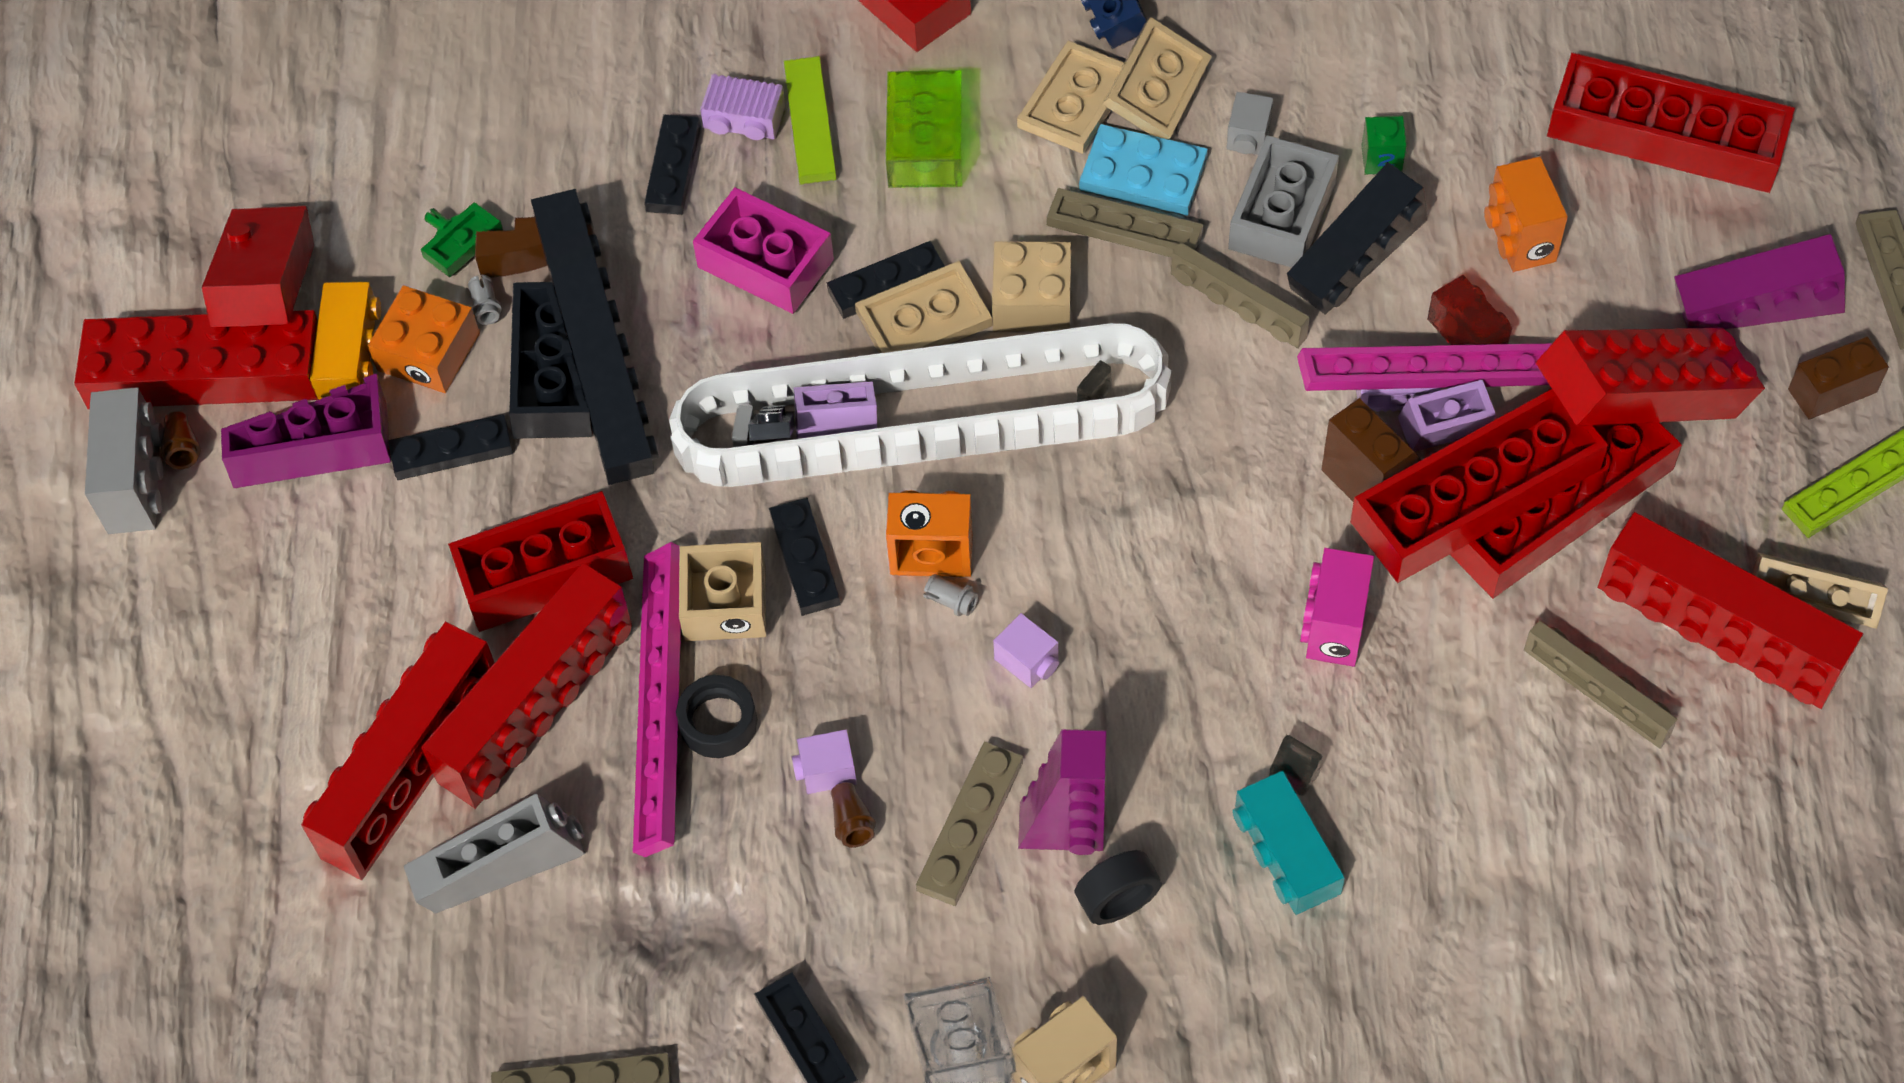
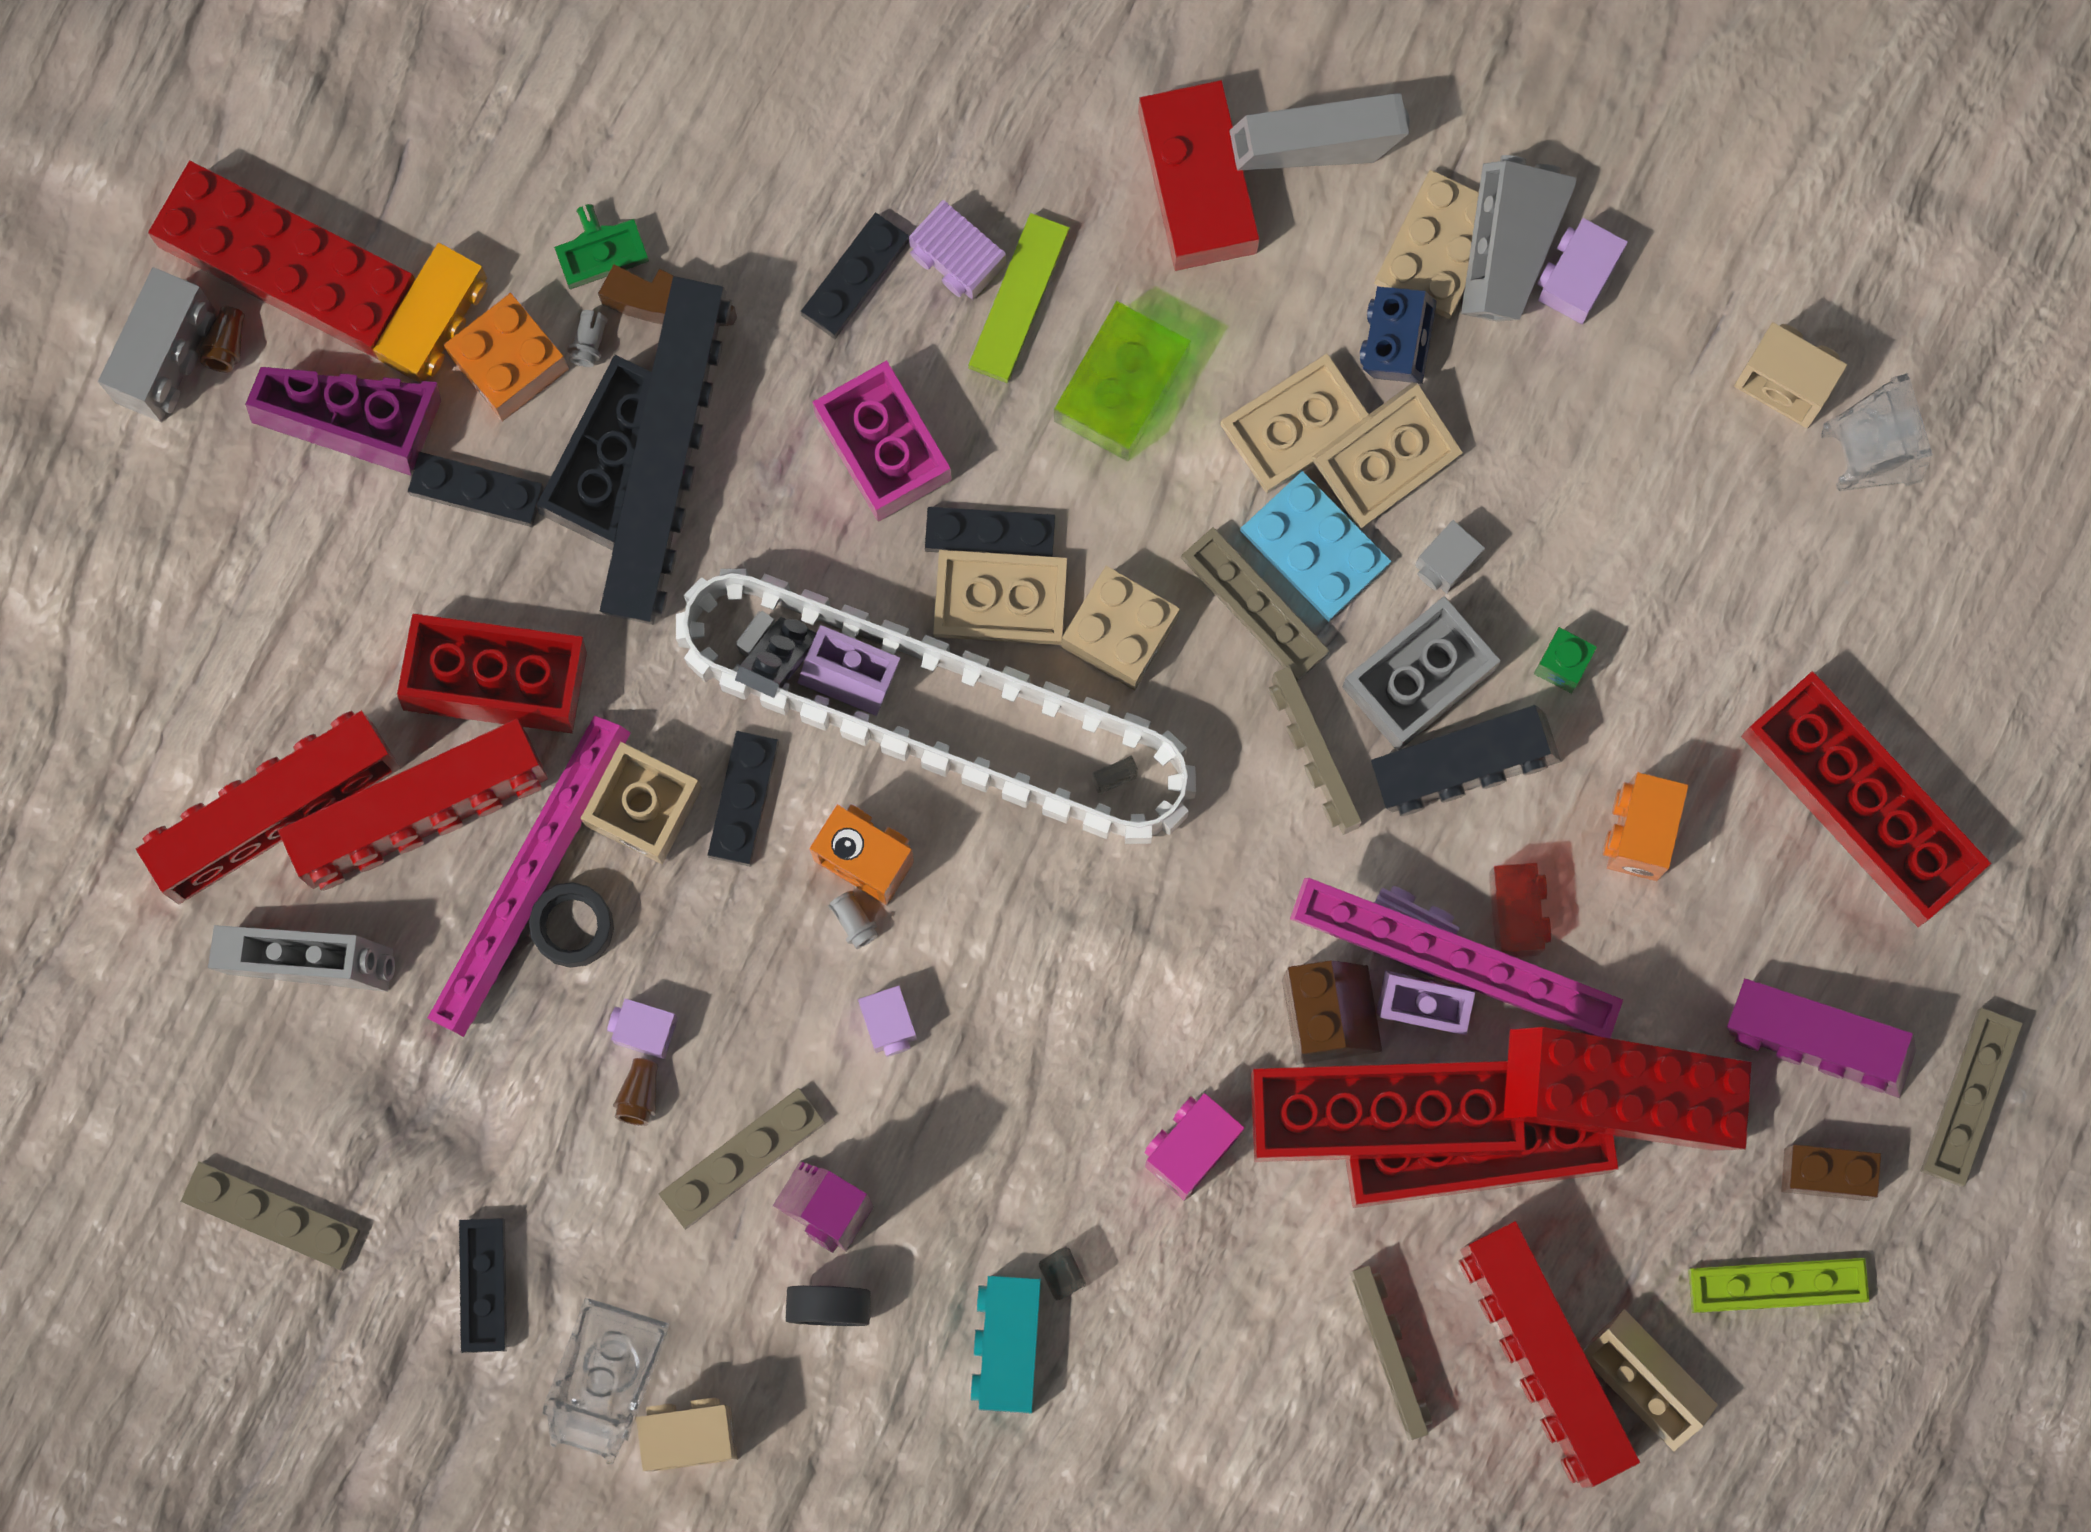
camera: 25 degrees right, 20 degrees up
red brick [202,206,314,327] -> none

